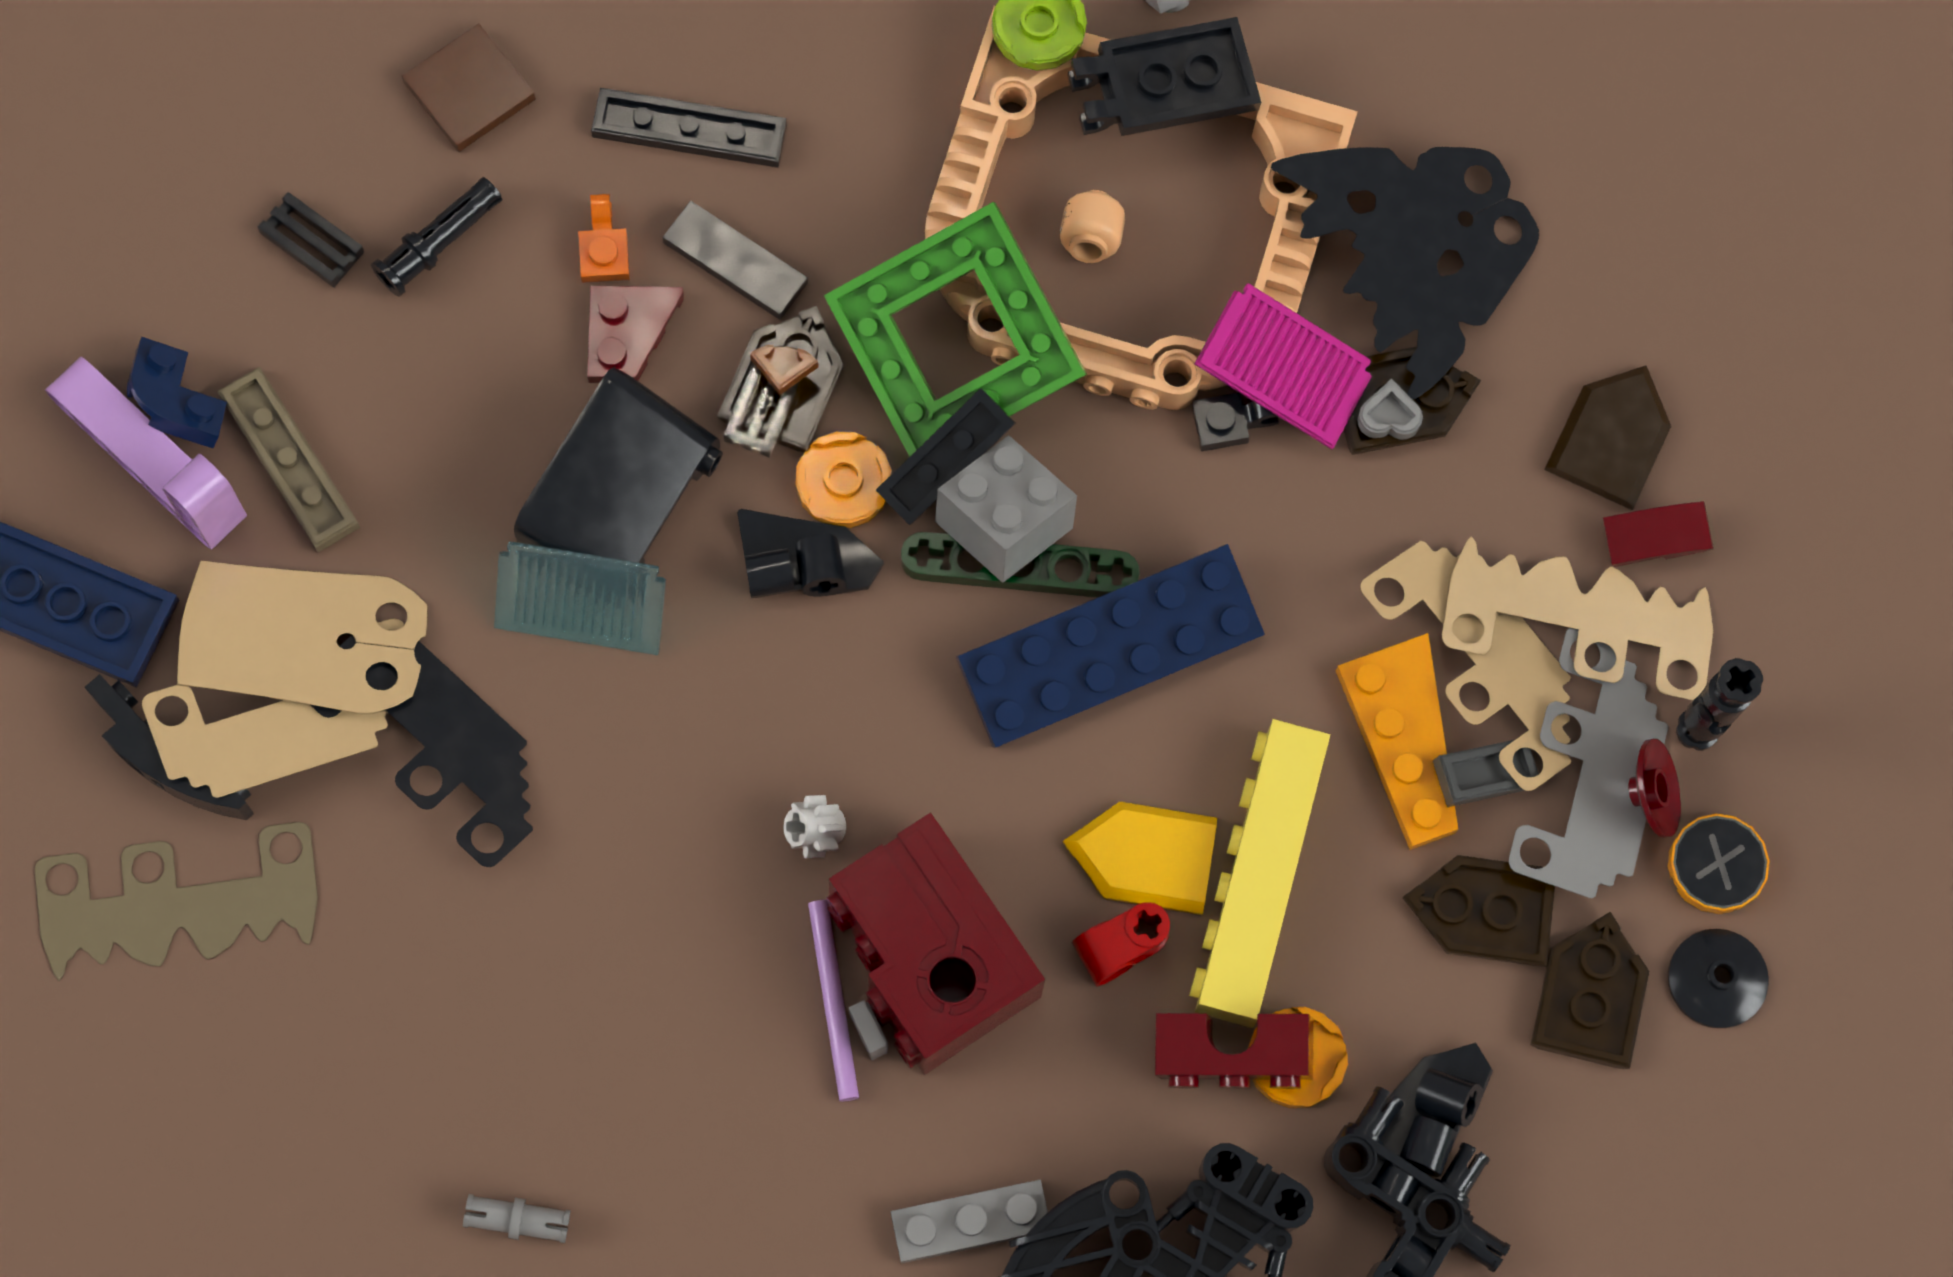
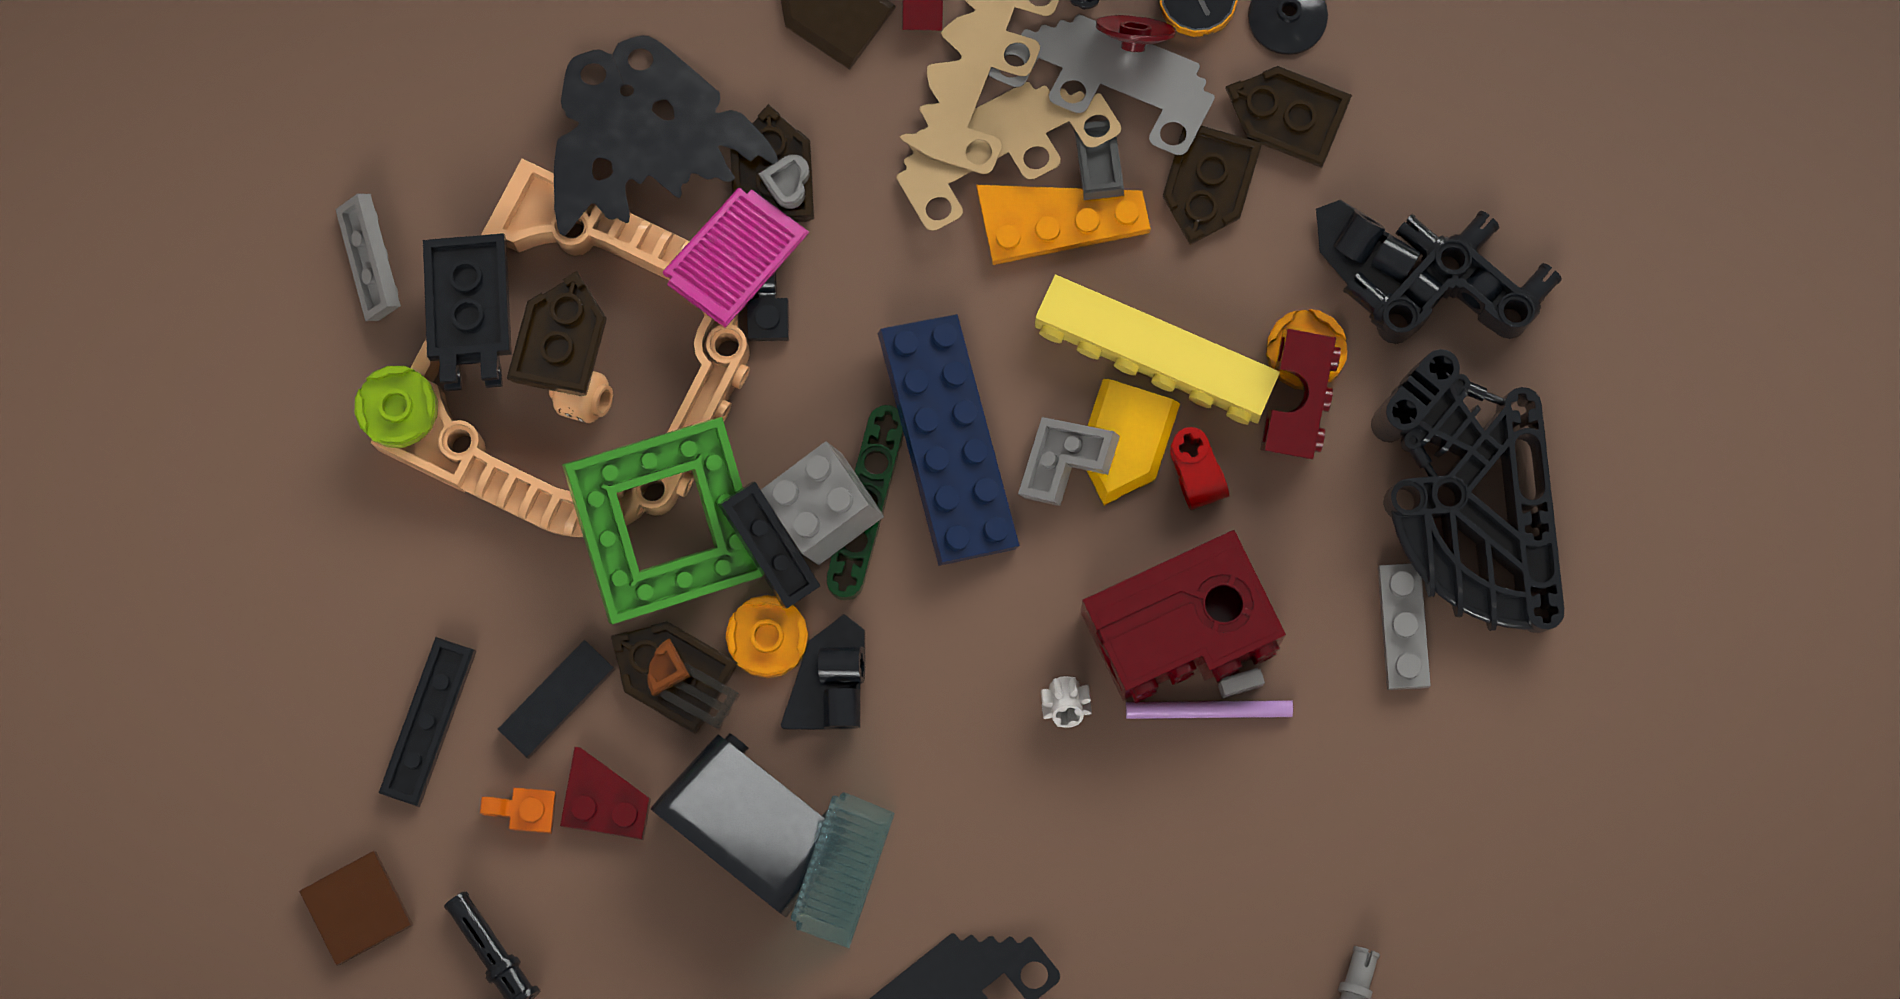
camera: 70 degrees left, 5 degrees up
none -> dark brown tile [507,271,607,396]
none -> light grey plate [1018,417,1120,506]

